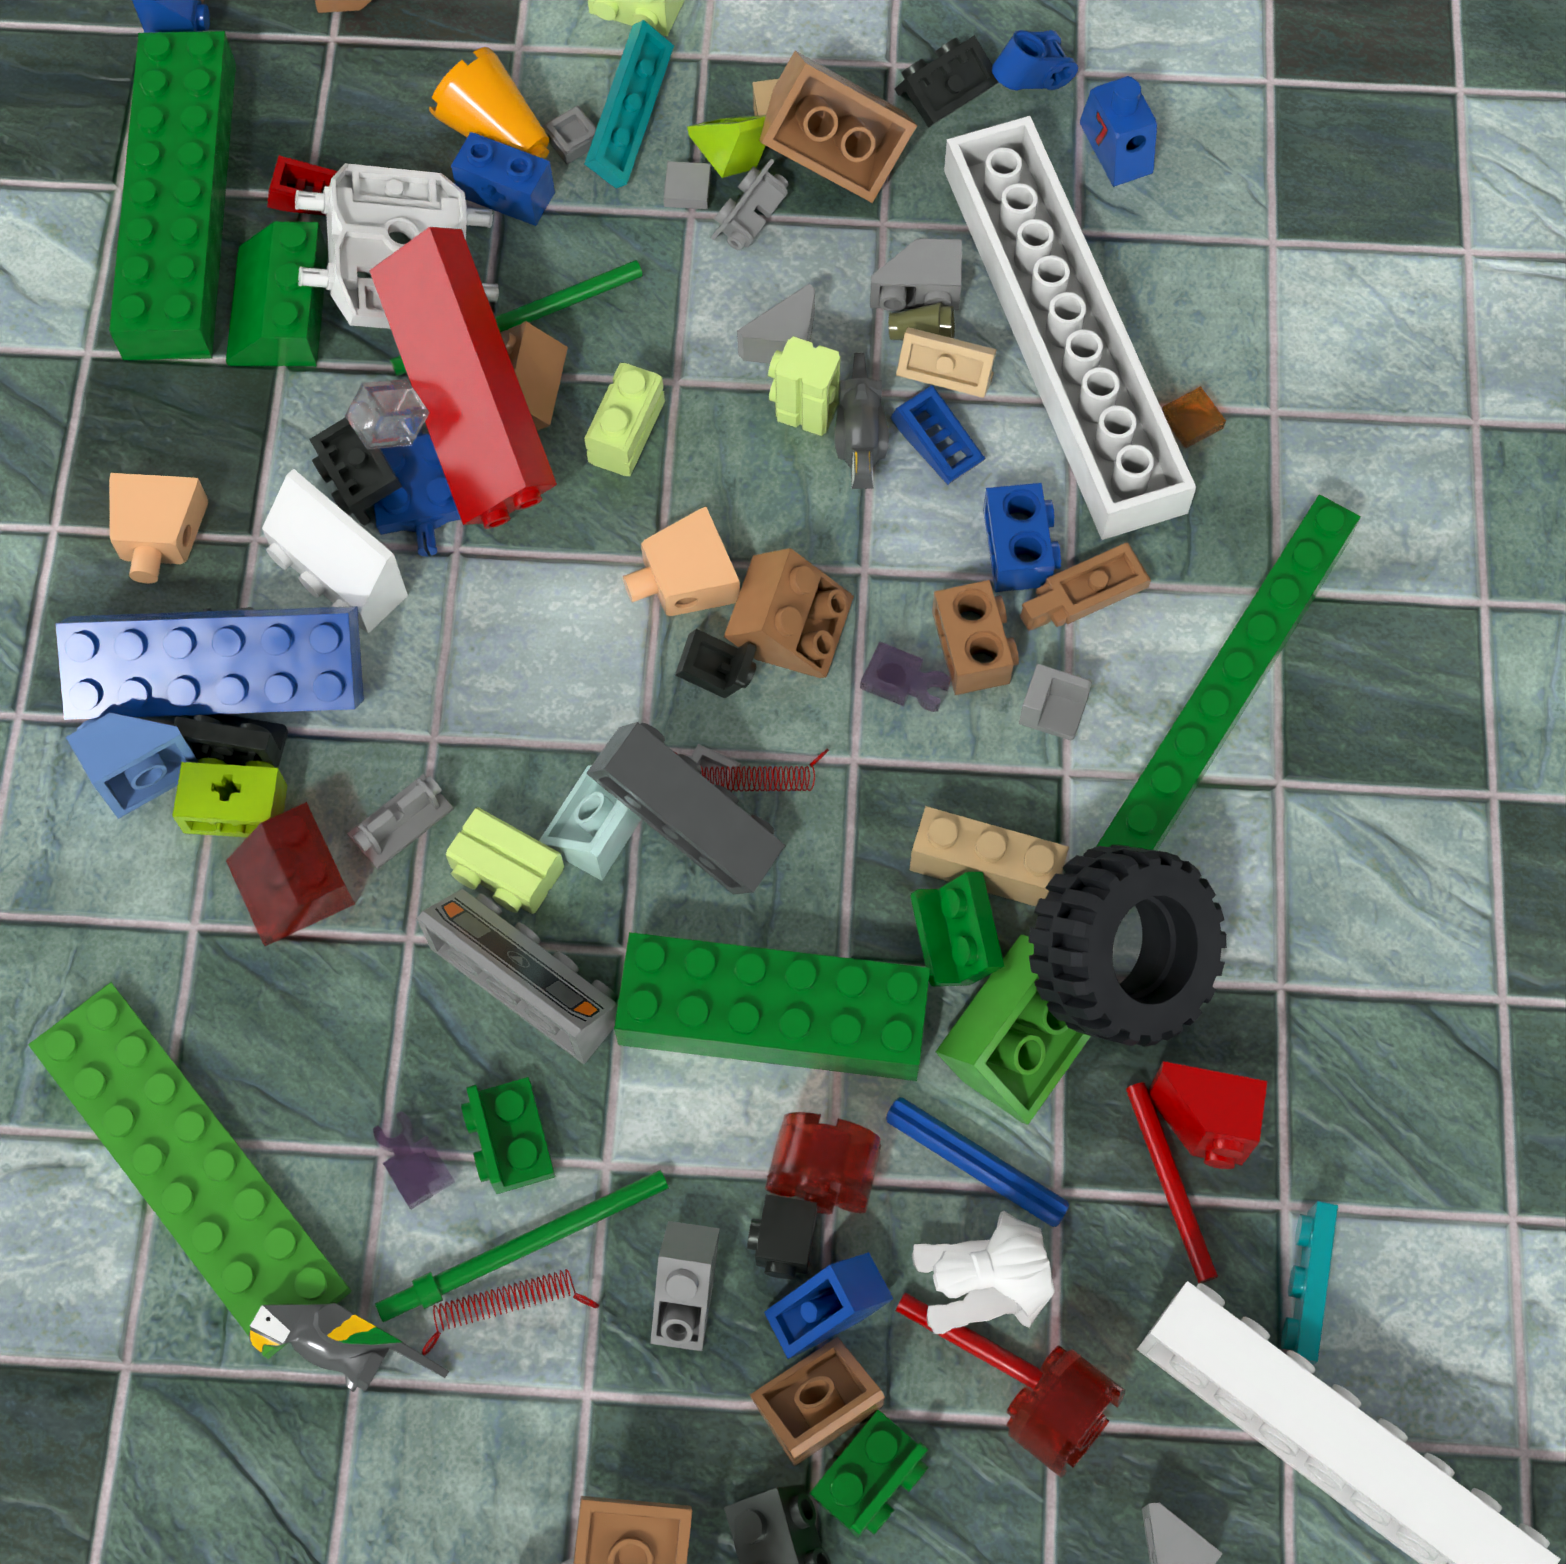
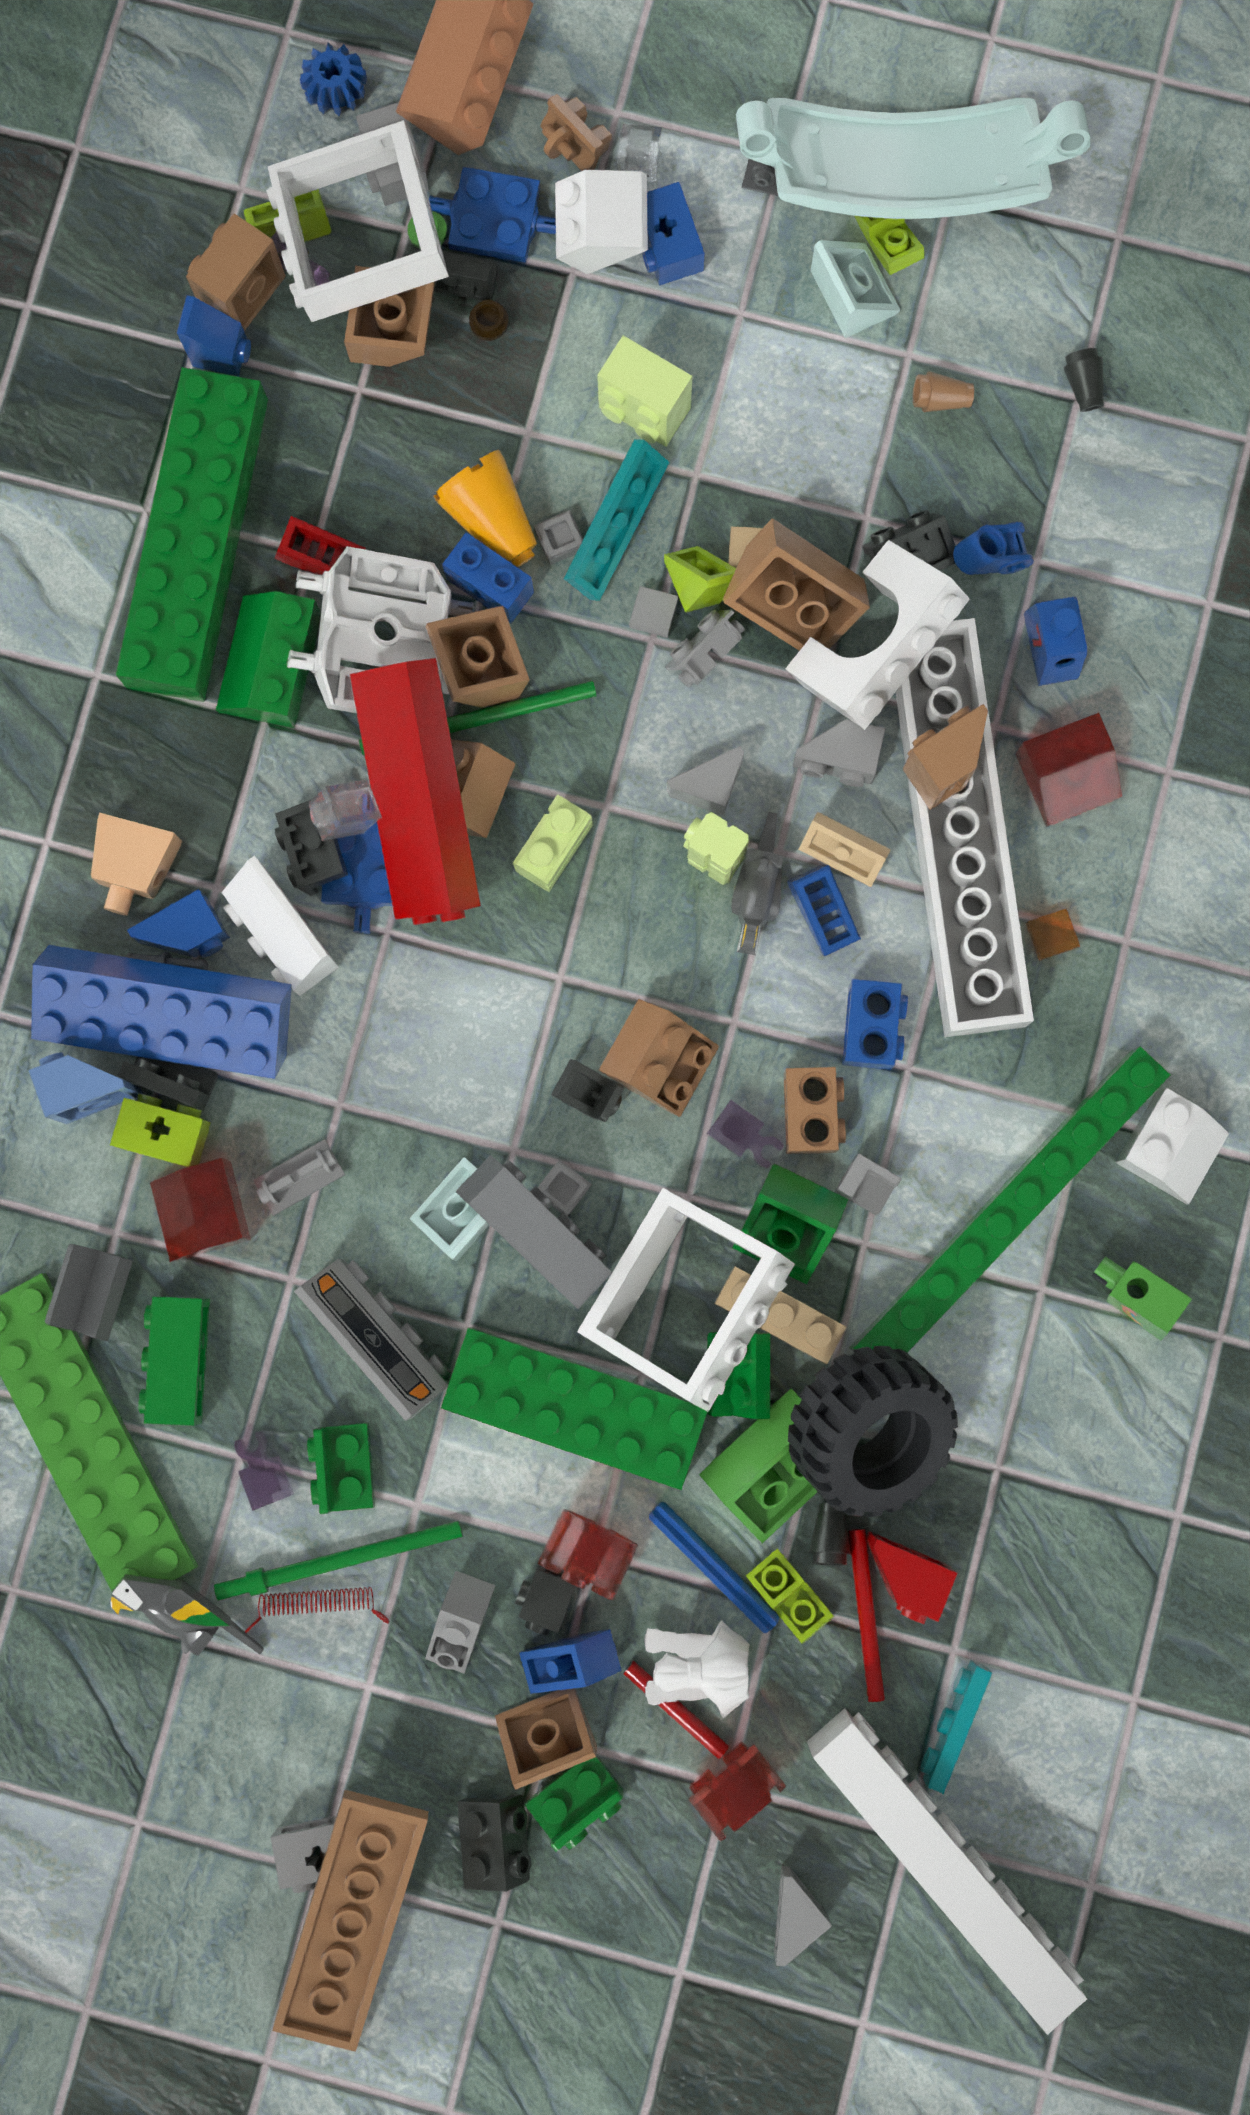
camera: 15 degrees right, 15 degrees up
yellowish green brick [446,807,564,914] -> none
light nougat torso [622,507,740,616] -> none
red piece [672,748,829,792] -> none
olive cone [888,302,955,341] -> none
medium nougat hinge [1020,543,1151,631] -> none
none -> dark grey panel [45,1244,133,1341]
none -> blue slope [127,889,230,958]
none -> green brick [138,1296,210,1426]
none -> medium nougat slope [425,606,530,708]
none -> white window [577,1188,795,1412]
none -> green slope [732,1163,849,1285]
none -> lime slope [746,1548,835,1644]
none -> white arch [786,540,970,730]
none -> pearl dark grey cone [809,1503,851,1566]
none -> medium nougat slope [903,704,988,810]
none -> clear red slope [1015,712,1122,827]
none -> bright green torso [1091,1256,1192,1341]
none -> white slope [1115,1088,1229,1205]

